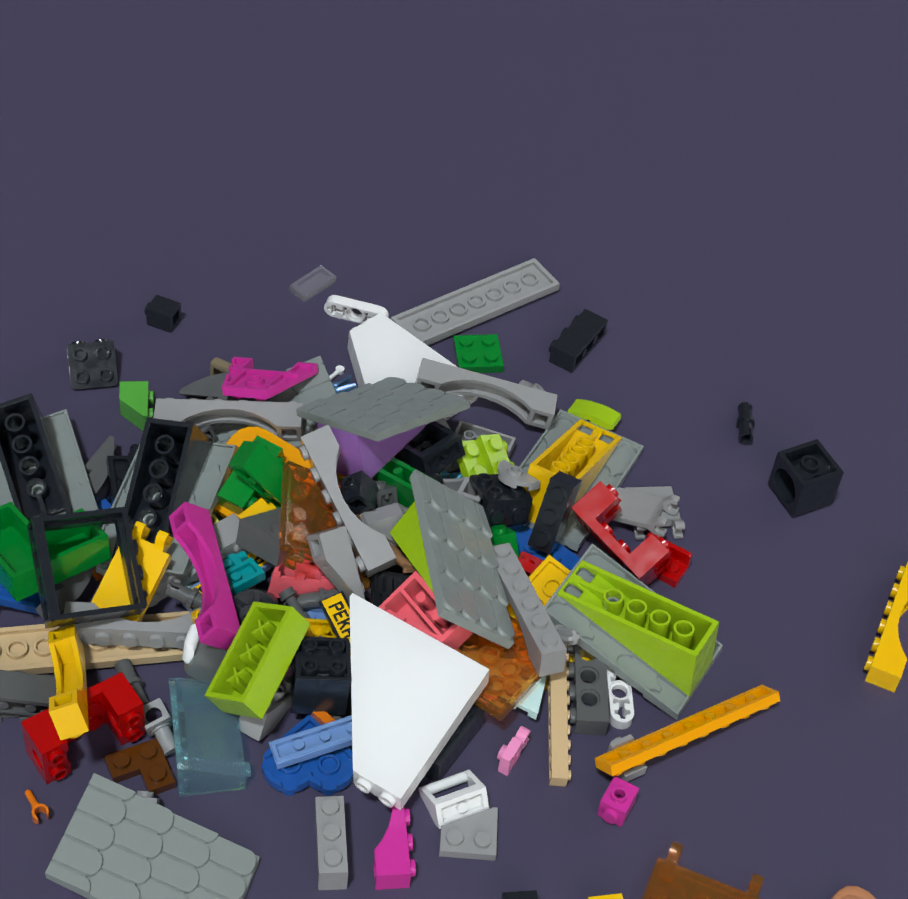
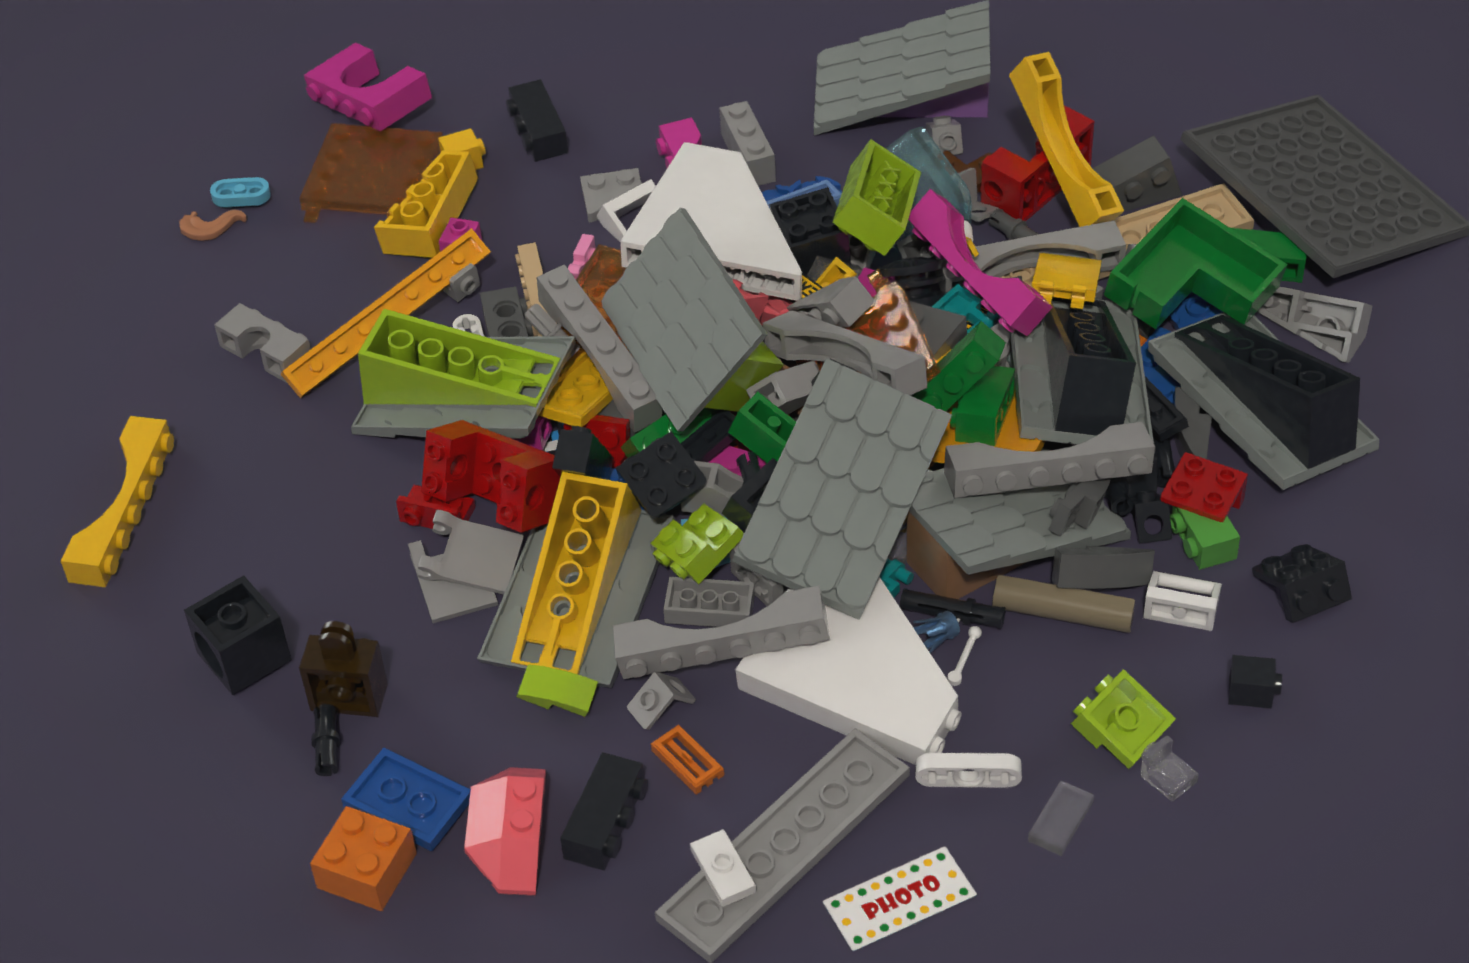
camera: 175 degrees right, 0 degrees up
black window [27,507,148,628] -> none
dark pink wing [222,357,318,401] -> none
green plate [453,334,504,373] -> none
light grey plate [497,459,541,491] -> none
none -> light grey arch [214,303,311,383]
none -> dark brown brick [299,621,388,717]
none -> orange brick [310,806,417,912]
none -> blue plate [341,747,471,852]
none -> yellow wedge [374,150,478,258]
none -> coral wedge [464,767,546,896]
none -> orange tile [651,724,724,795]
none -> white plate [690,829,756,907]
none -> white sticker [823,847,977,951]
none -> lime plate [1071,669,1176,769]
none -> clear bracket [1140,735,1199,802]
none -> white tile [1143,571,1222,631]
none -> red bracket [1160,452,1248,522]

